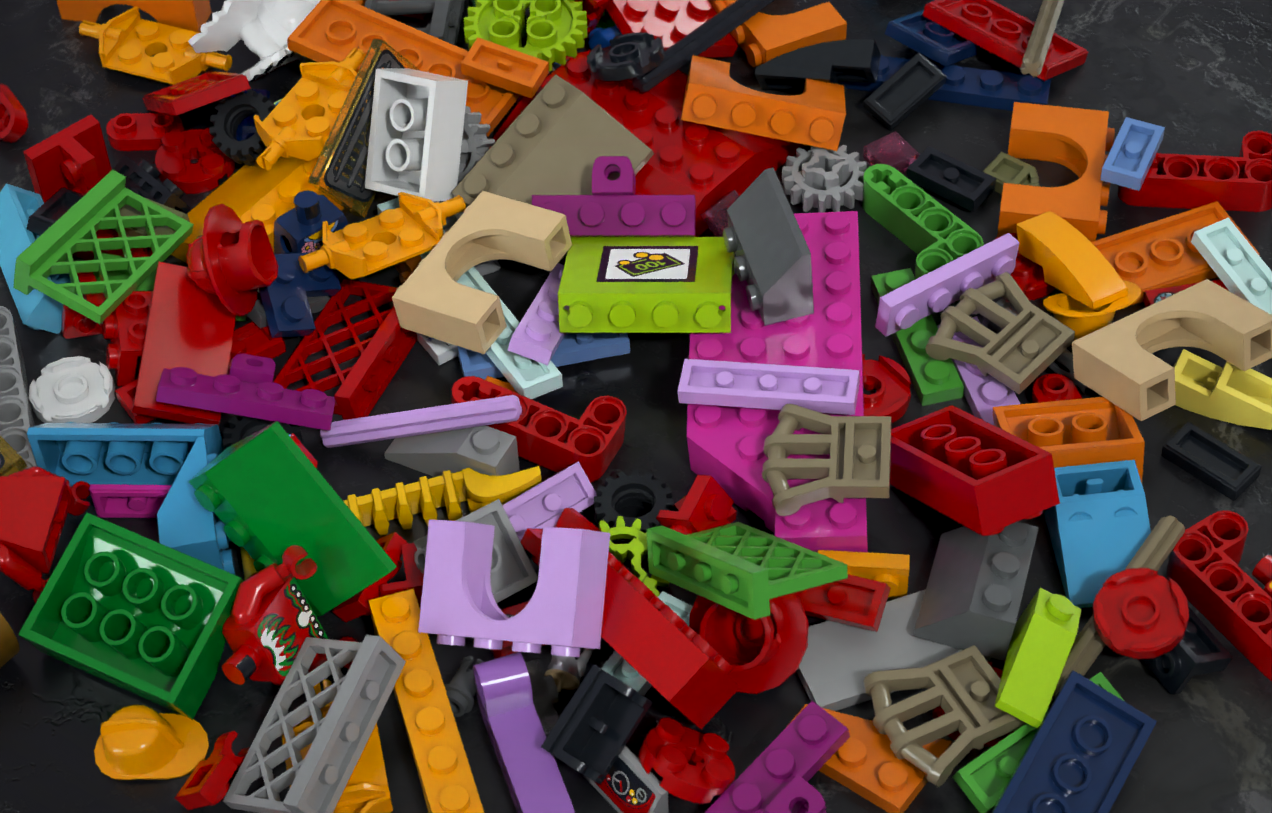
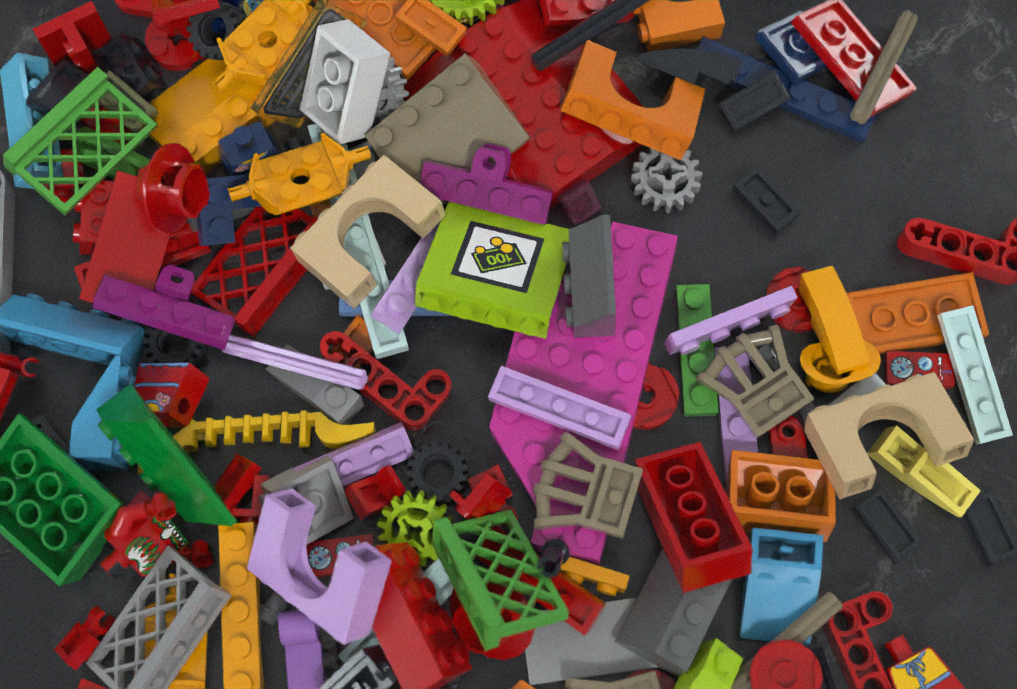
camera: 10 degrees right, 25 degrees up
white tile [29,356,115,423] -> none
dark pink slope [89,484,172,518] -> none
light orange piece [94,705,209,780] -> none
black tile [587,32,665,81] -> none
bright green beam [862,164,984,279] -> none
clear pink plate [863,131,919,173] -> none
olive tile [982,151,1040,194] -> none
orange arch [997,102,1115,242] -> none
medium blue plate [1100,117,1165,191] -> none
none -> black pin [537,539,570,578]

